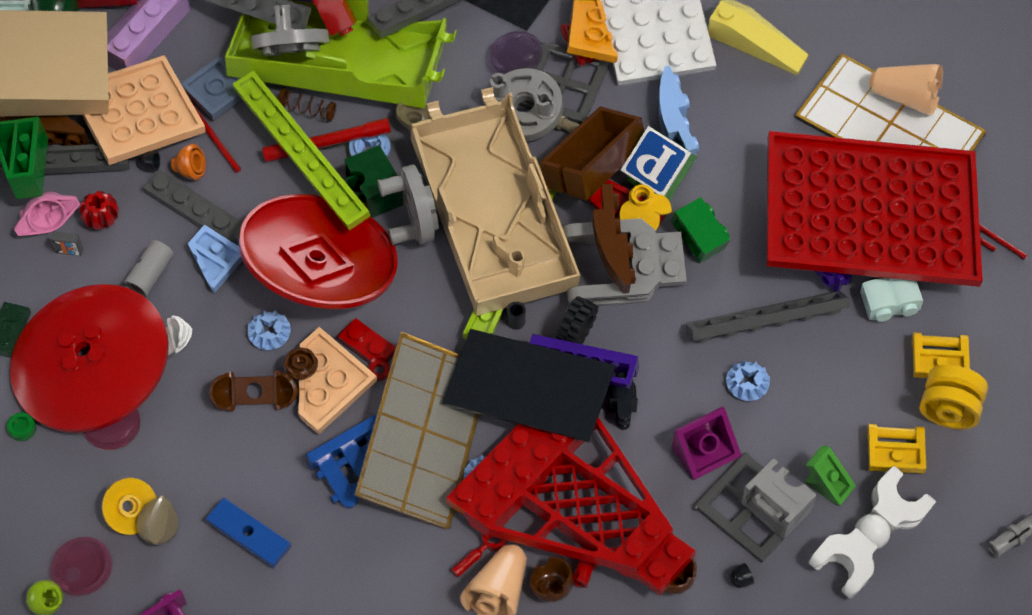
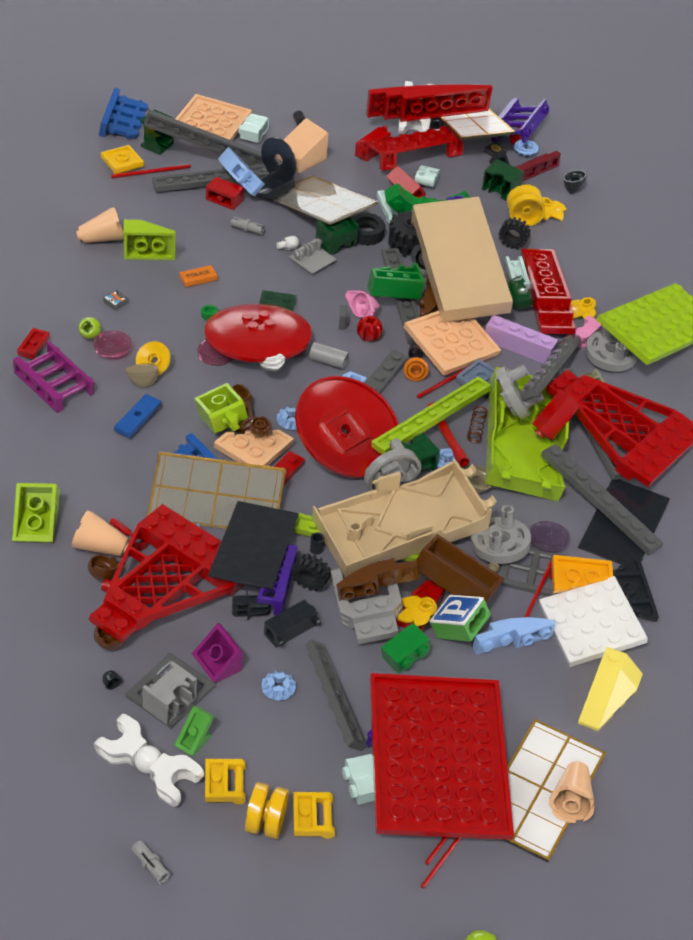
camera: 80 degrees right, 15 degrees down
none -> lime hinge [194,383,248,433]
none -> black brick [264,599,320,648]
none -> red piece [524,556,553,617]

